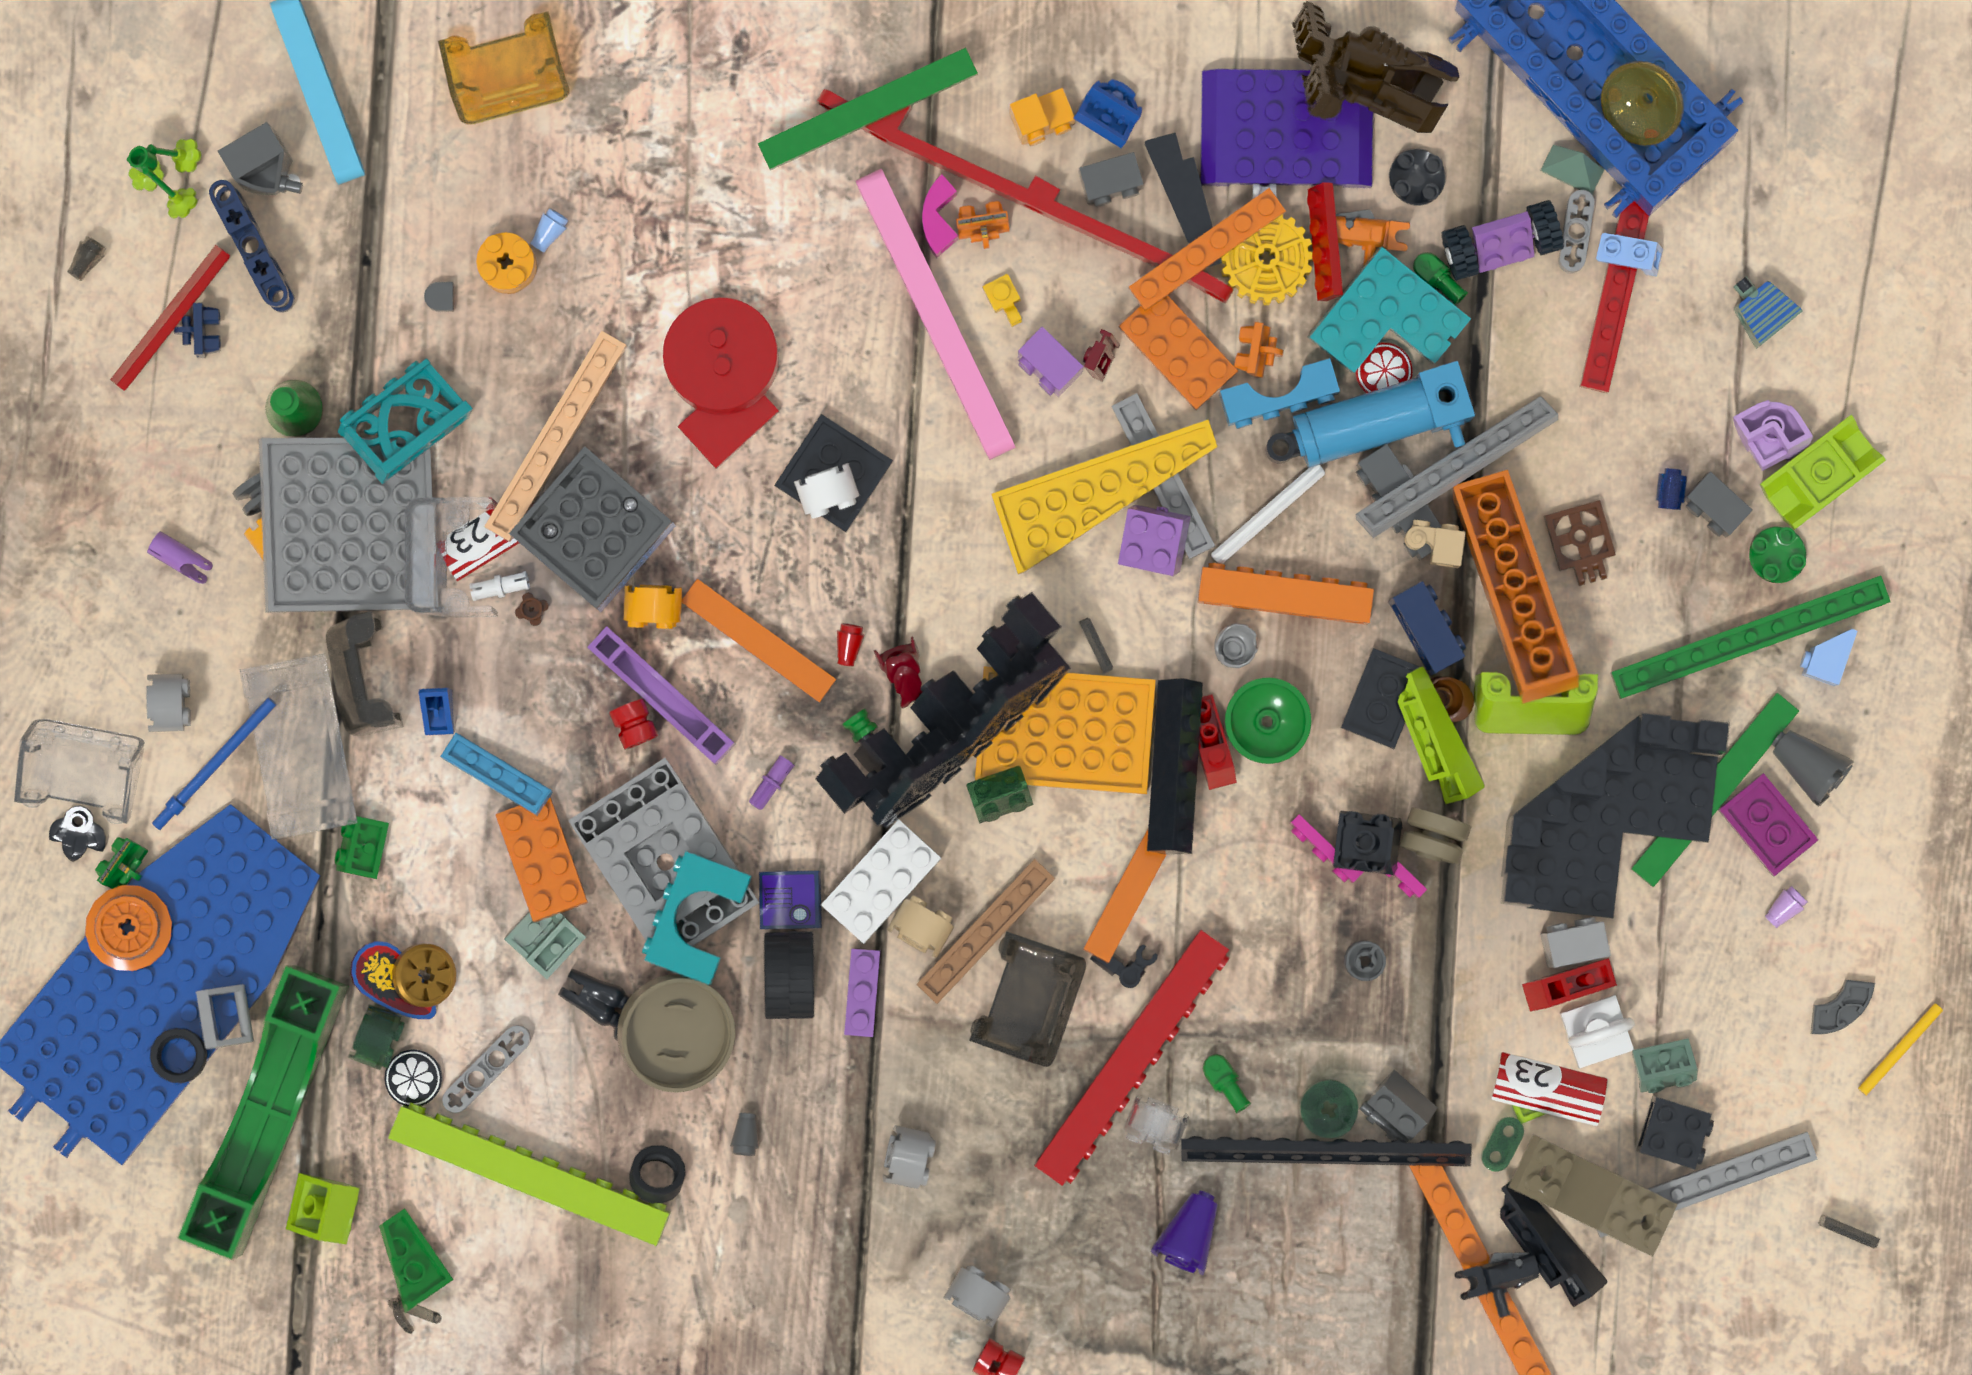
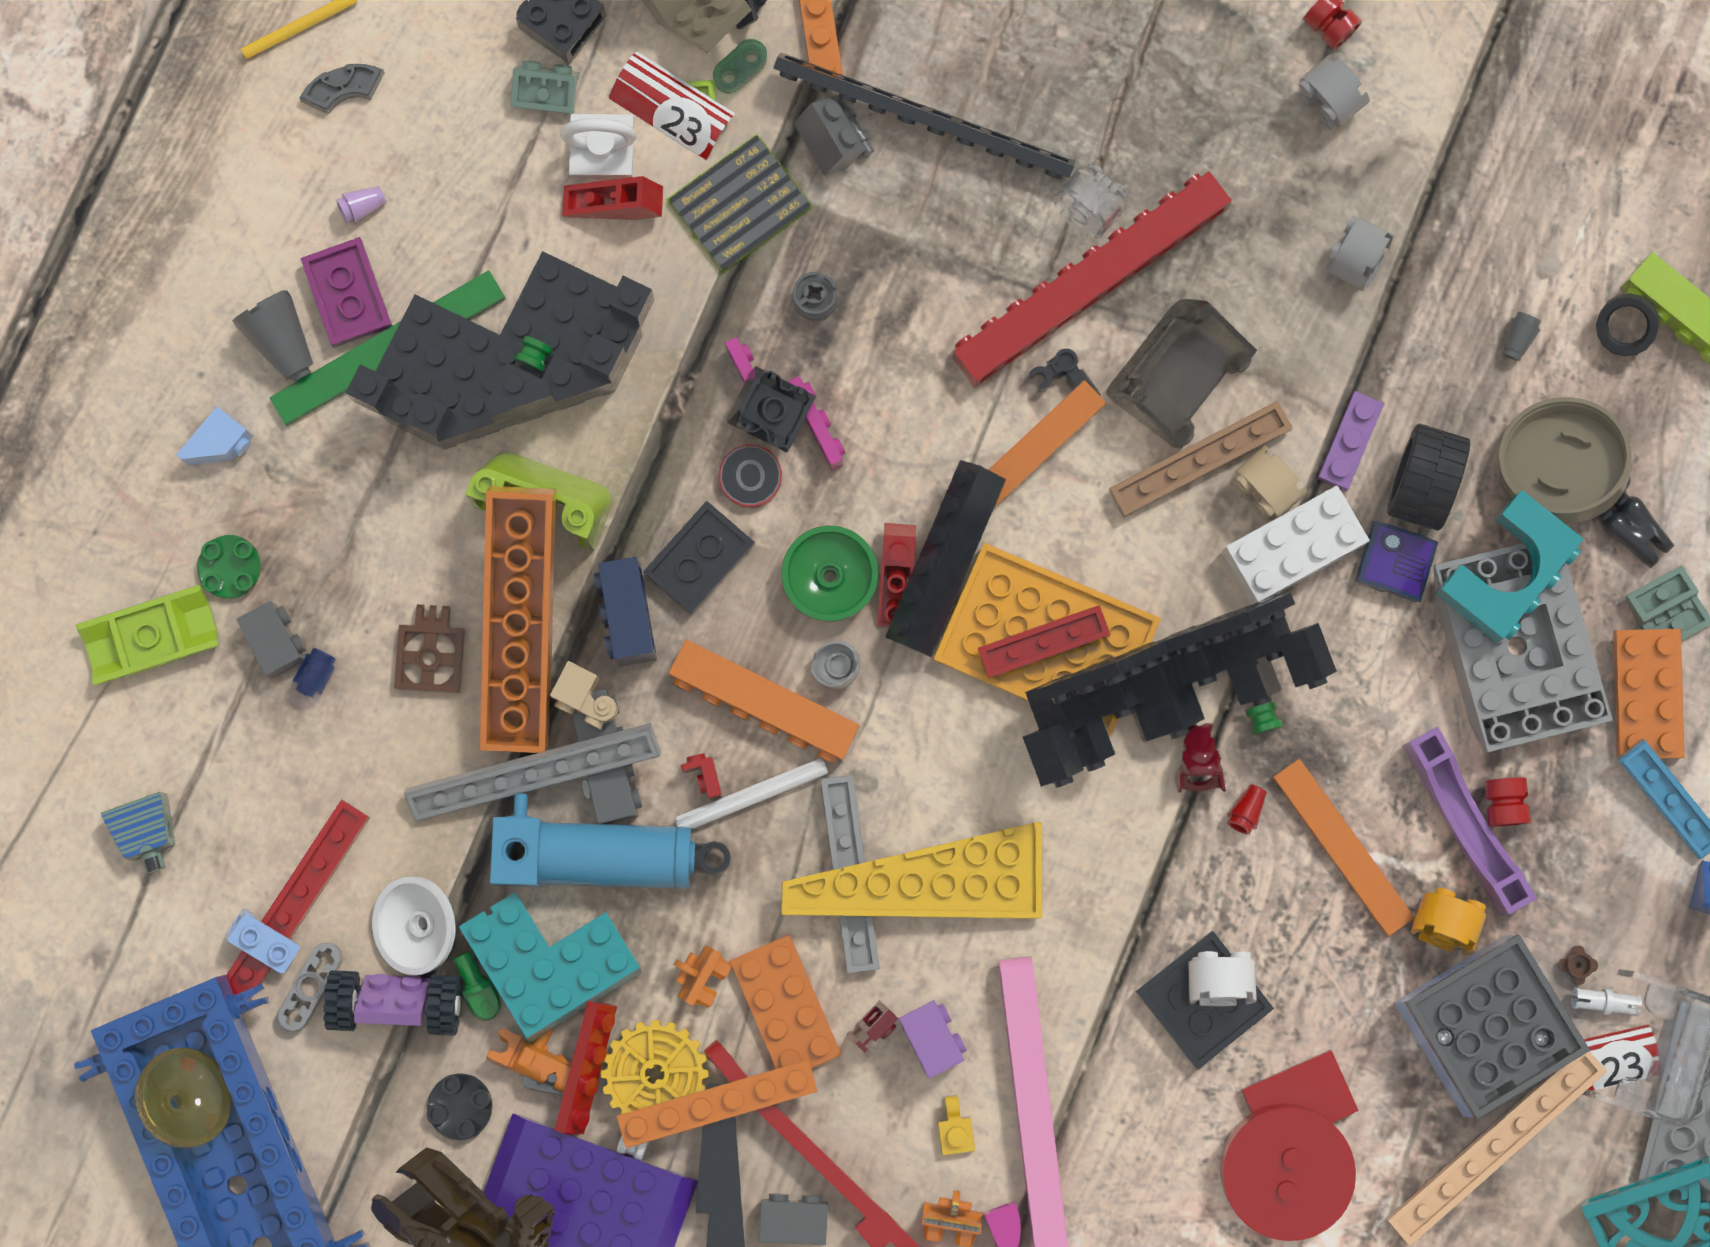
camera: 165 degrees left, 5 degrees down
medium lavender axle [749,755,795,810] -> none
clear green bracket [966,766,1034,824] -> none
clear smoke tile [1078,618,1113,675] -> none
medium lavender brick [1118,504,1191,576] -> none
dark purple cone [1151,1190,1218,1275] -> none
green arm [1203,1054,1251,1114] -> none
dark azure arch [1219,358,1340,429] -> none
clear green brick [1299,1079,1359,1138] -> none
dish [1356,343,1413,393] -> none
lime wedge [1398,667,1485,804] -> none
dark tan wheel [1400,807,1472,865] -> none
reddish brown hat [1430,676,1474,723] -> none
sand green slope [1540,145,1604,194] -> none
light grey brick [1540,917,1611,968] -> none
green plate [1610,576,1891,699] -> none
lavender brick [1733,400,1813,471] -> none
none -> white dish [372,876,455,975]
none -> green wheel [514,336,553,373]
none -> piece [667,134,813,274]
none -> red bracket [681,753,723,800]
none -> black tile [719,444,782,508]
none -> red plate [977,605,1111,679]

